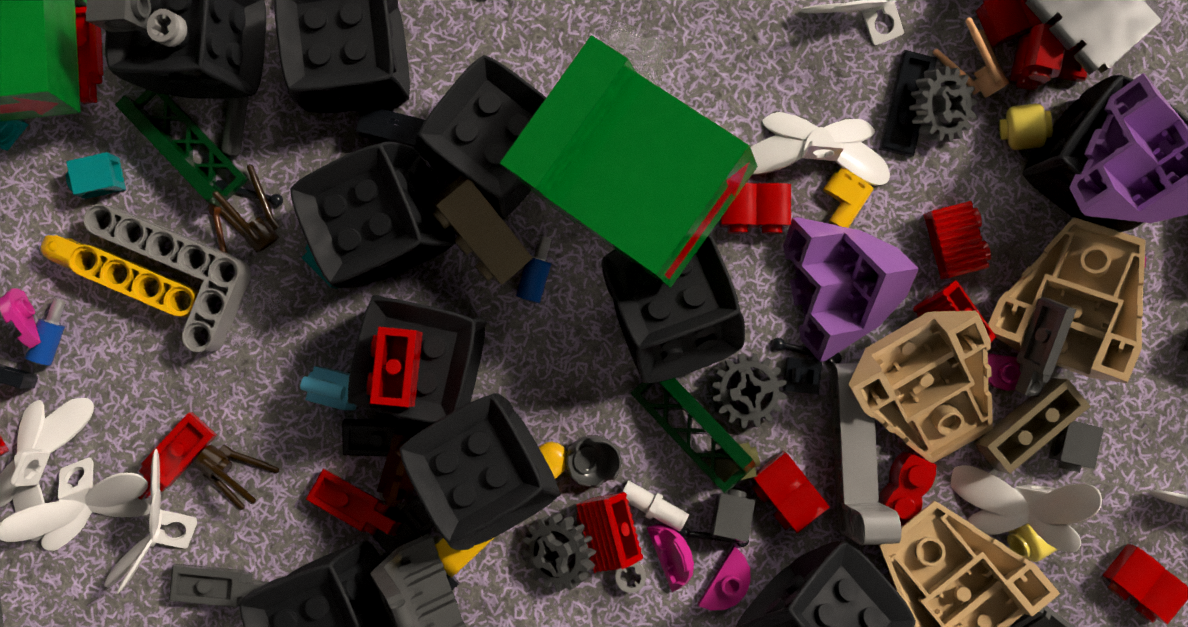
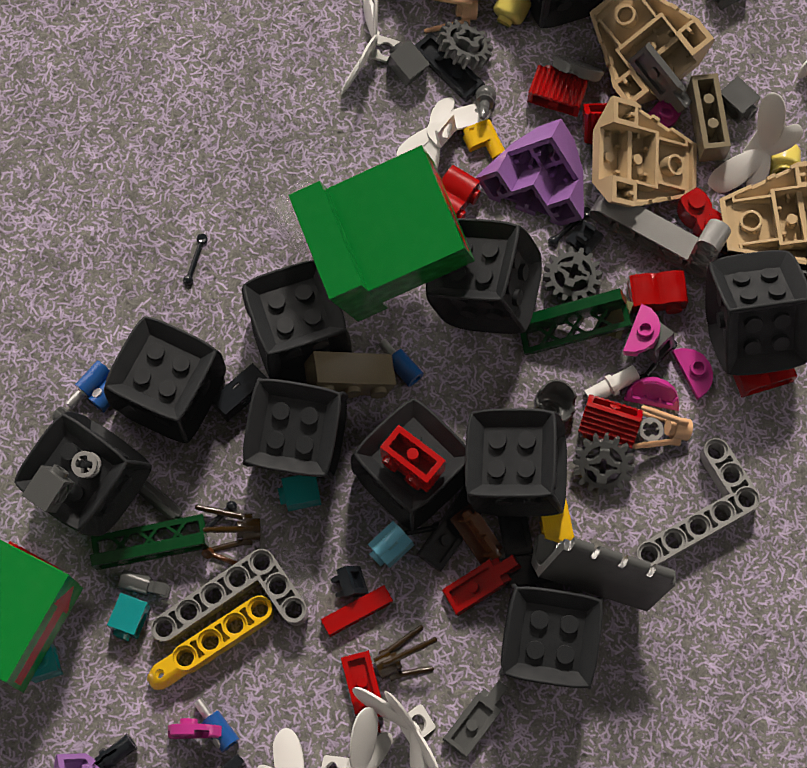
camera: 60 degrees left, 15 degrees down
none -> dark grey bar [118,570,171,599]
none -> red piece [321,585,393,637]
none -> black tile [331,566,369,598]
none -> dark grey brick [386,40,430,87]
none -> dark grey bar [475,85,496,120]
none -> dark grey tile [552,55,604,82]
none -> dark pink plate [623,304,661,356]
none -> light nougat plant [633,405,693,449]

